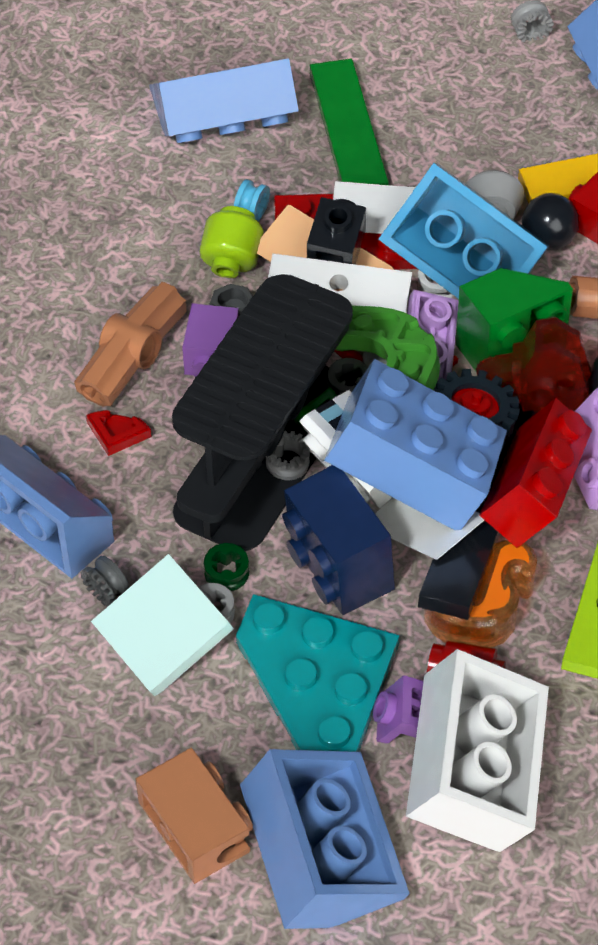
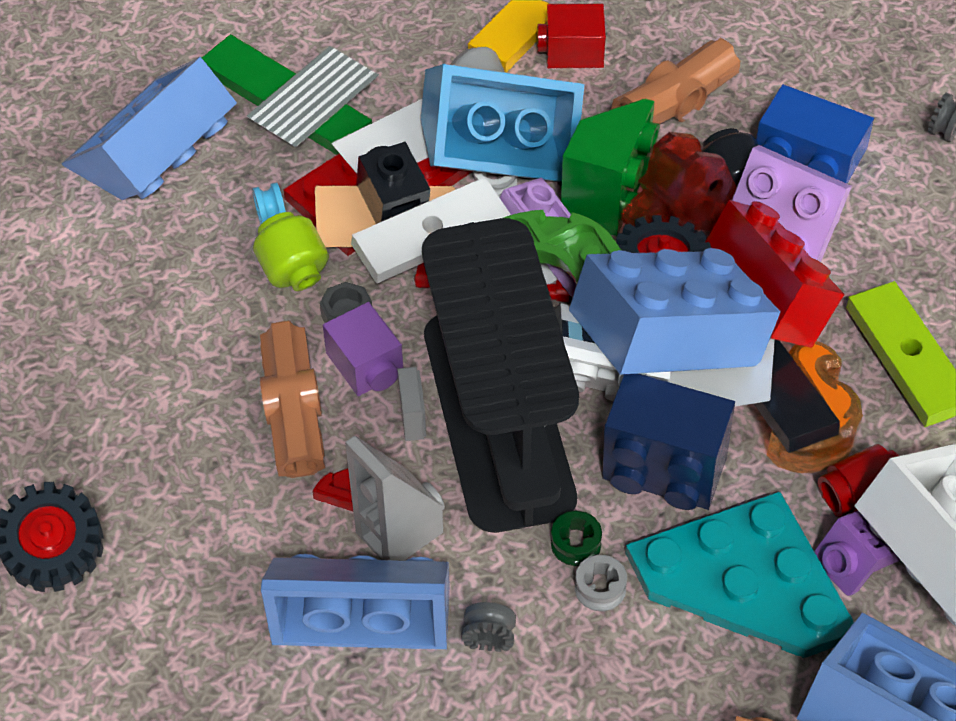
camera: 40 degrees left, 0 degrees up
light aqua tile [91,554,234,697] -> none
black piece [522,193,579,250] -> none
none -> light grey sticker [247,46,379,147]
none -> light grey slope [345,436,445,561]

